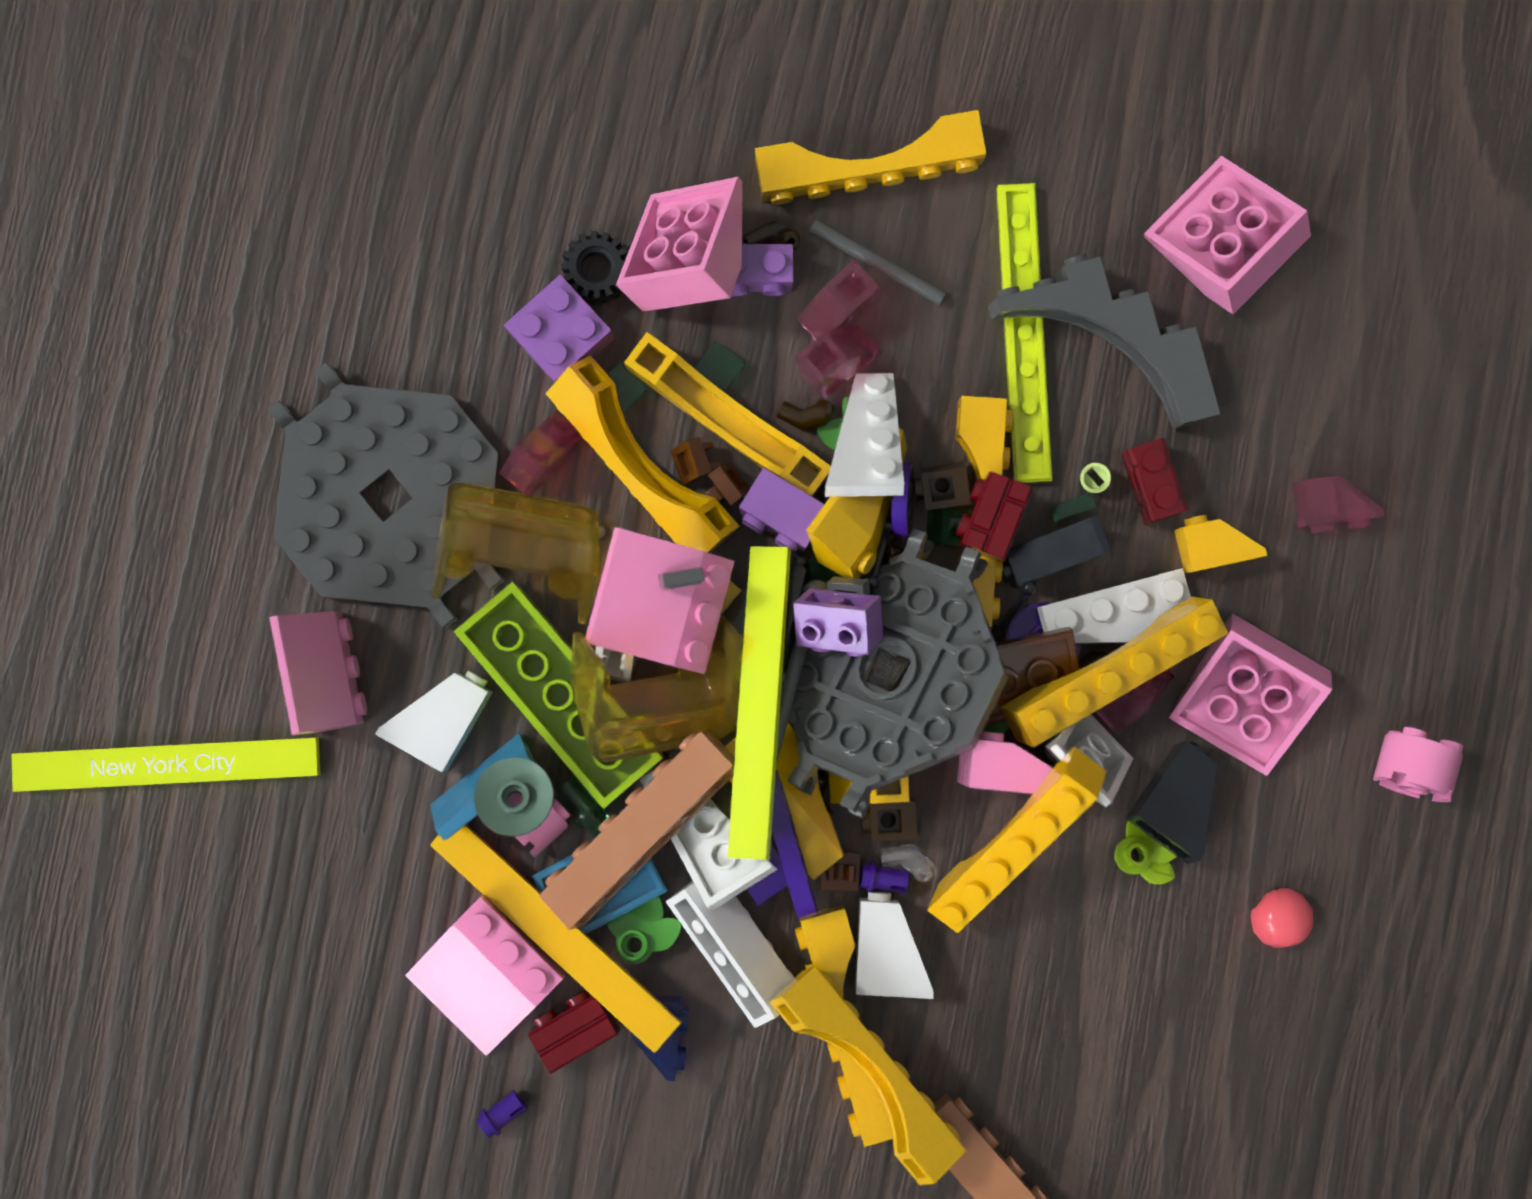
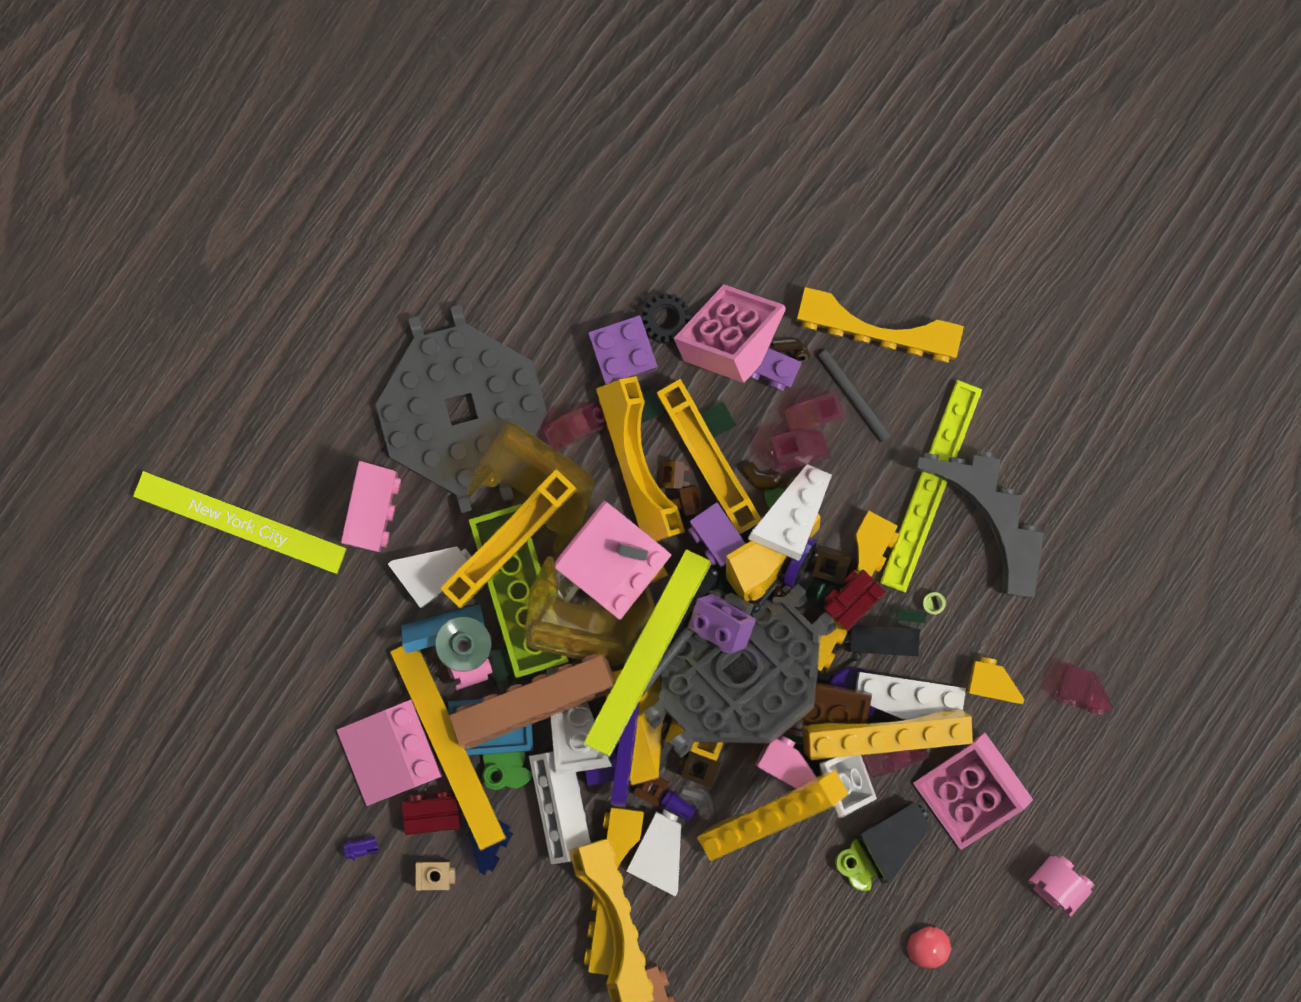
camera: 25 degrees right, 0 degrees up
dark red brick [1120,438,1188,525] -> none
bright pink slope [1144,156,1311,315] -> none
none -> tan brick [416,861,456,891]
none -> yellow arch [440,469,577,608]

